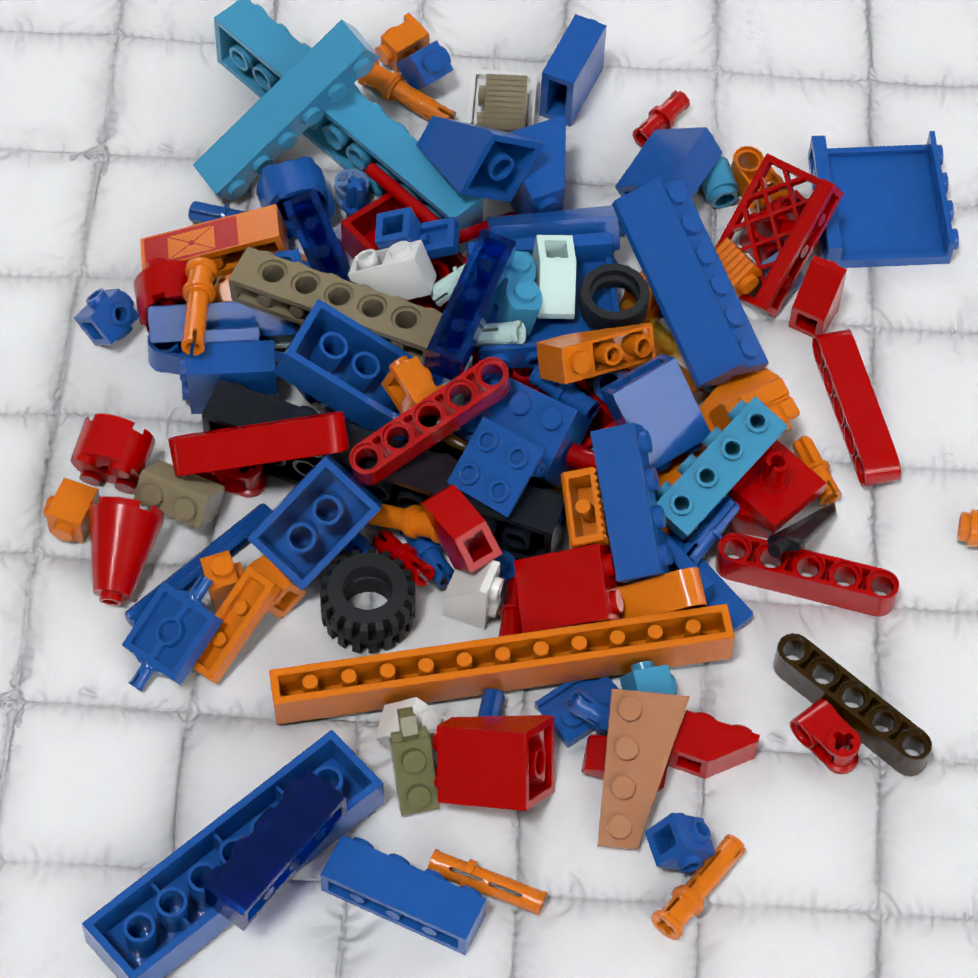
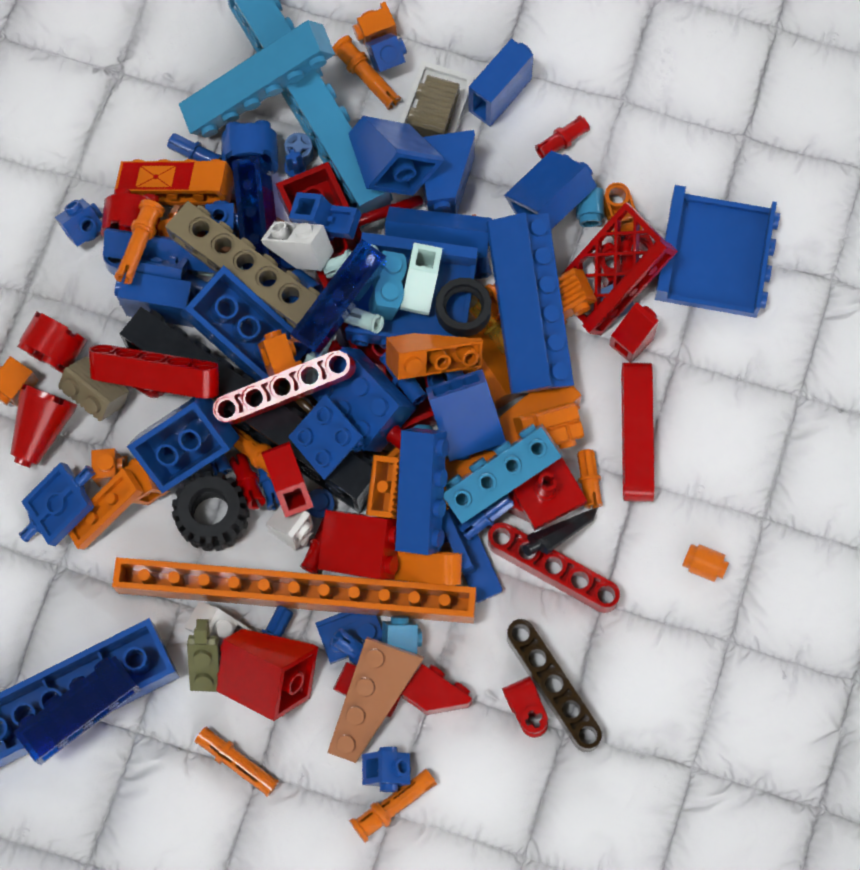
camera: 20 degrees right, 15 degrees up
blue axle [125,503,272,627] -> none
blue brick [320,835,487,955] -> none
red bar [365,163,440,223] -> none

